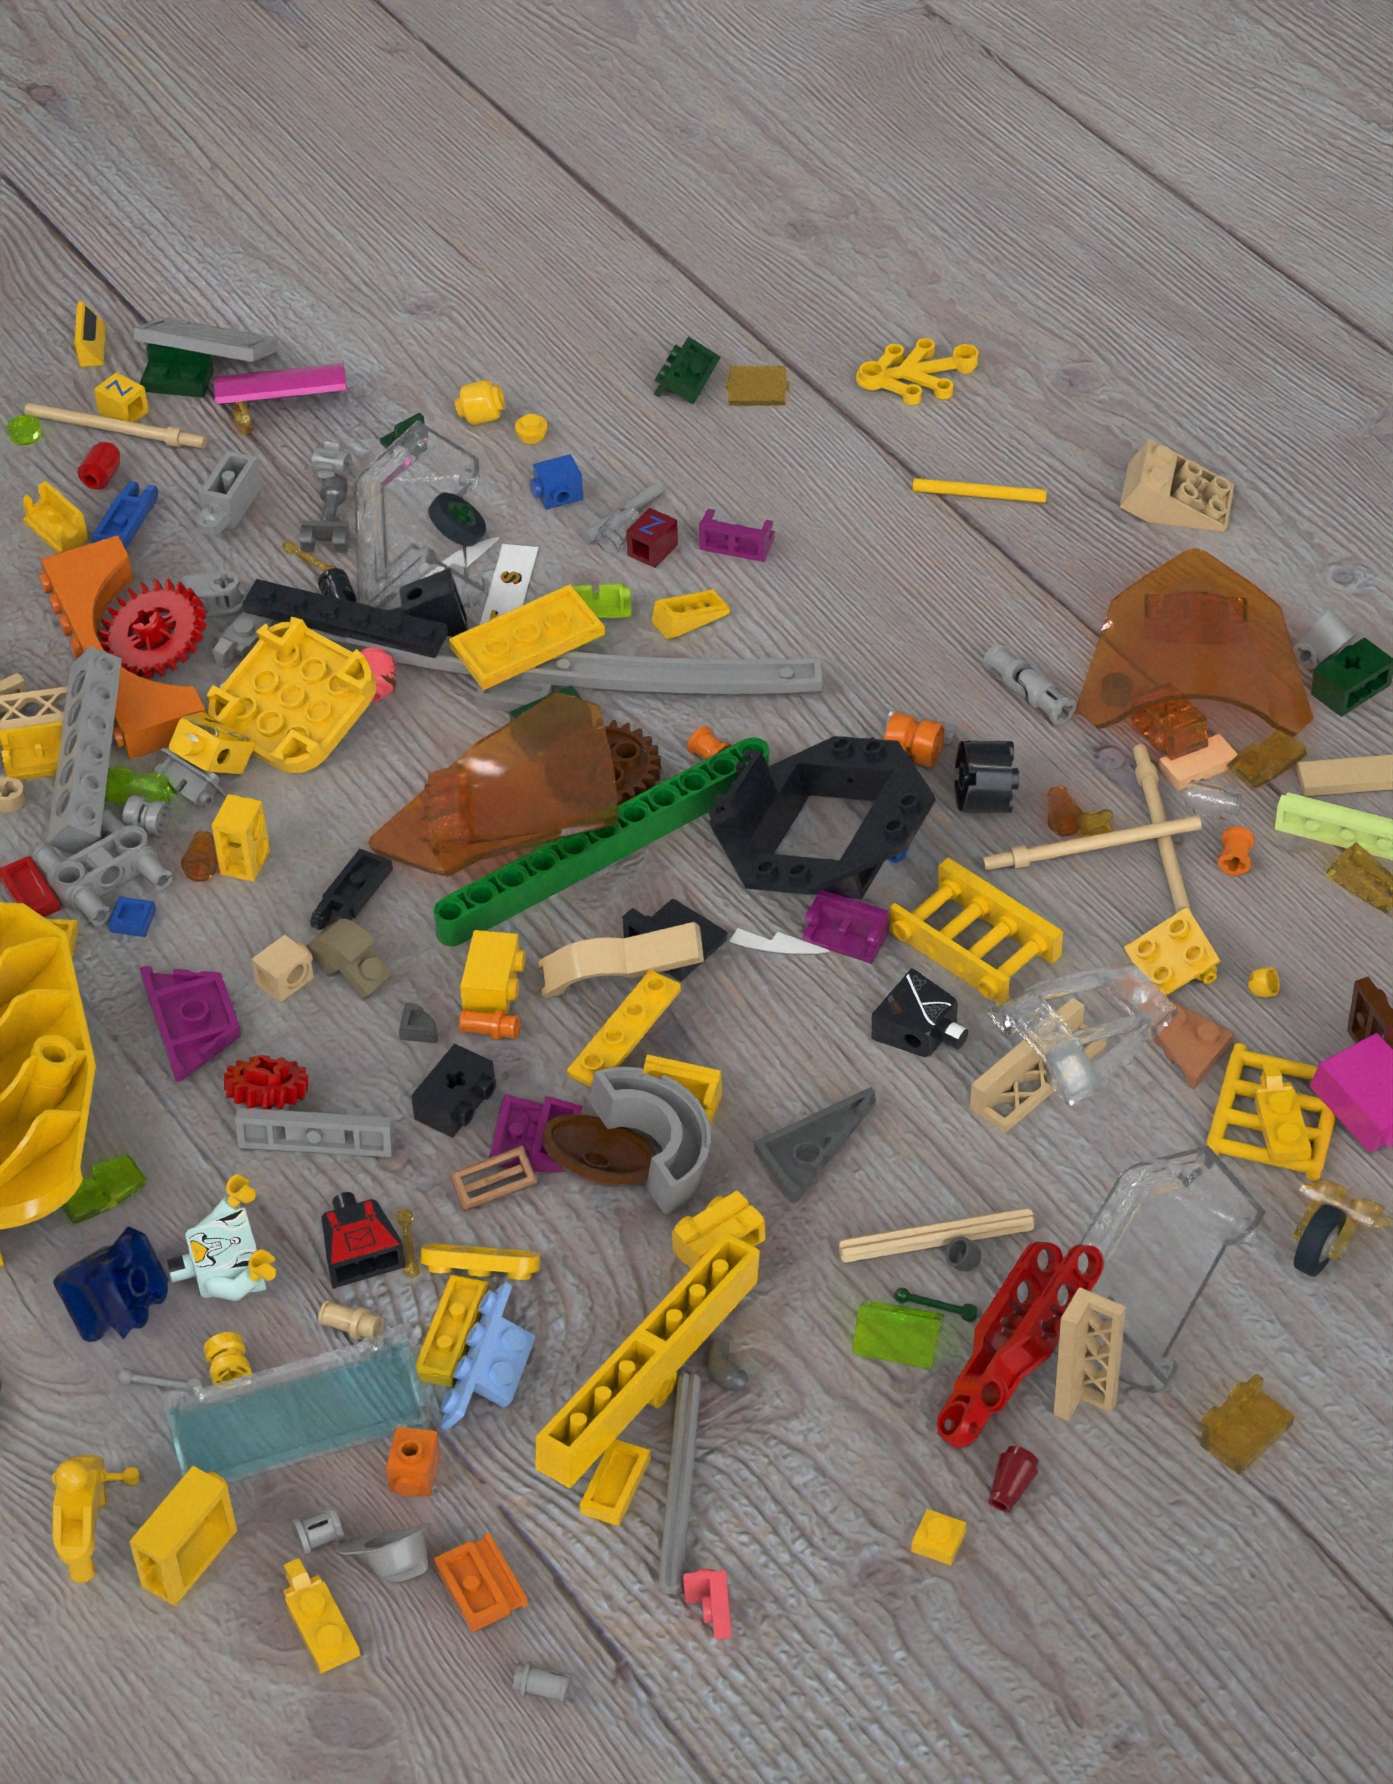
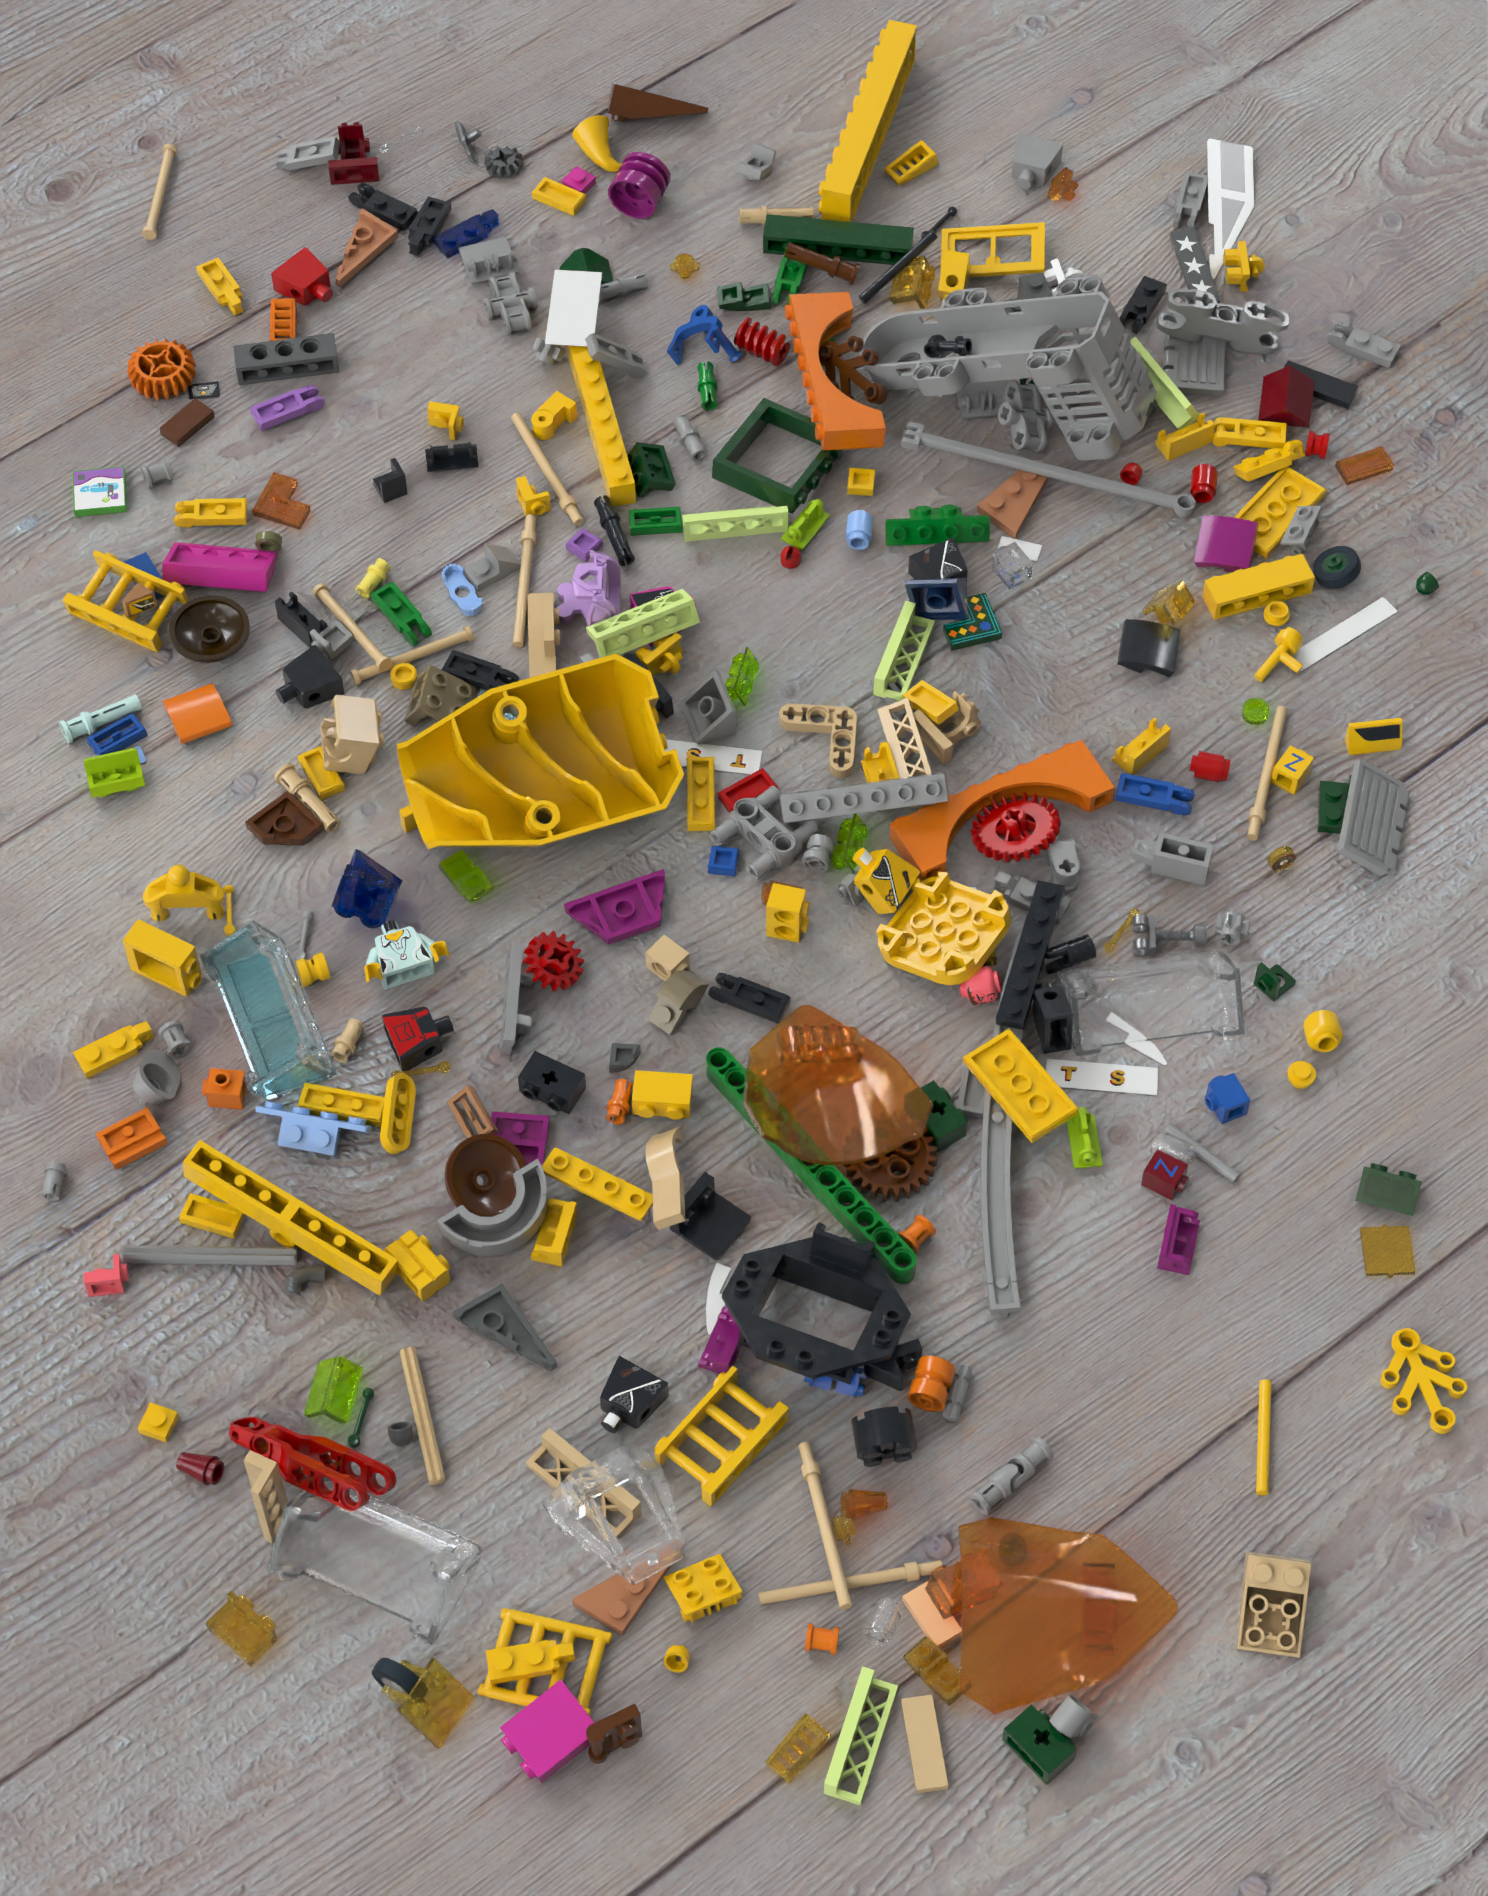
camera: 85 degrees right, 10 degrees up
dark pink slope [214,363,347,404] -> none
black wheel [428,492,486,547] -> none
yellow slope [652,589,731,640] -> none

